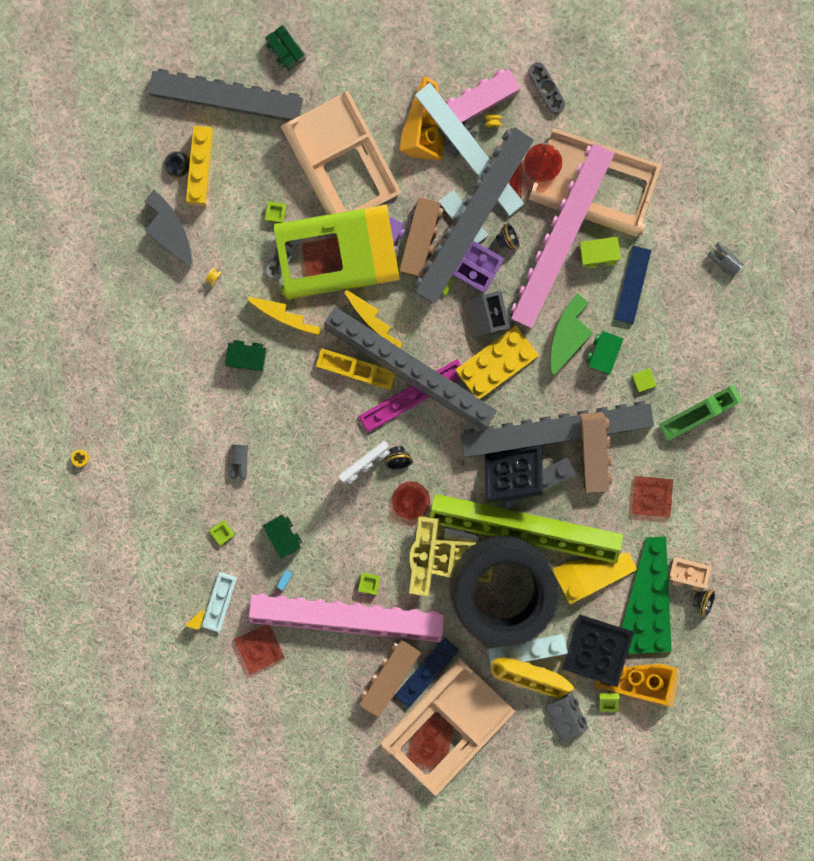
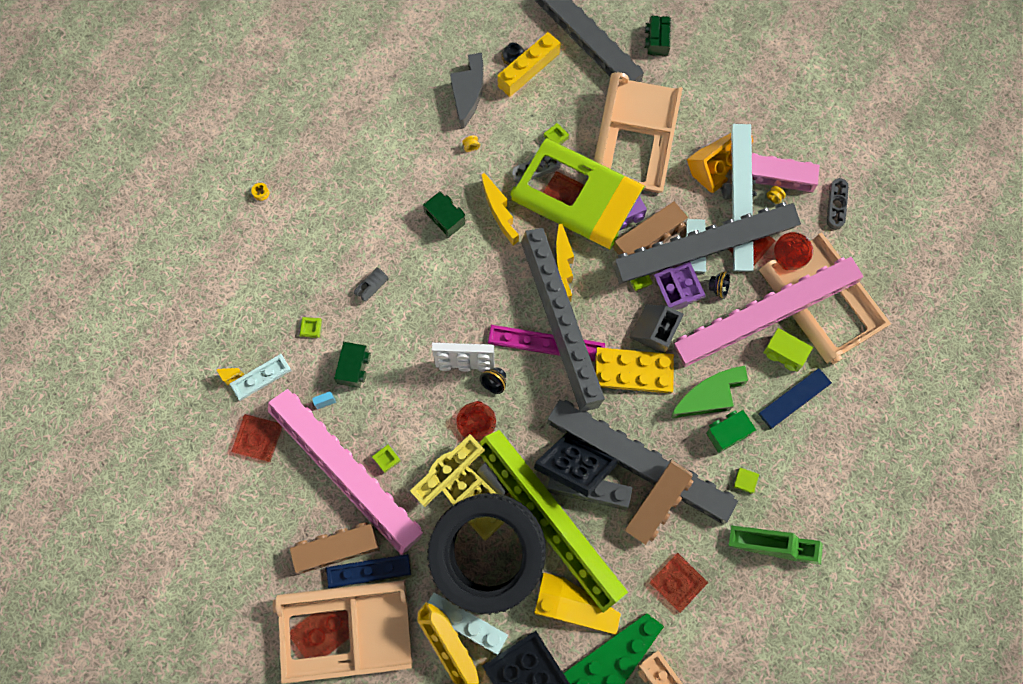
camera: 40 degrees right, 15 degrees down
yellow slope [316,348,396,391] -> none
dark grey hinge [707,243,744,277] -> none

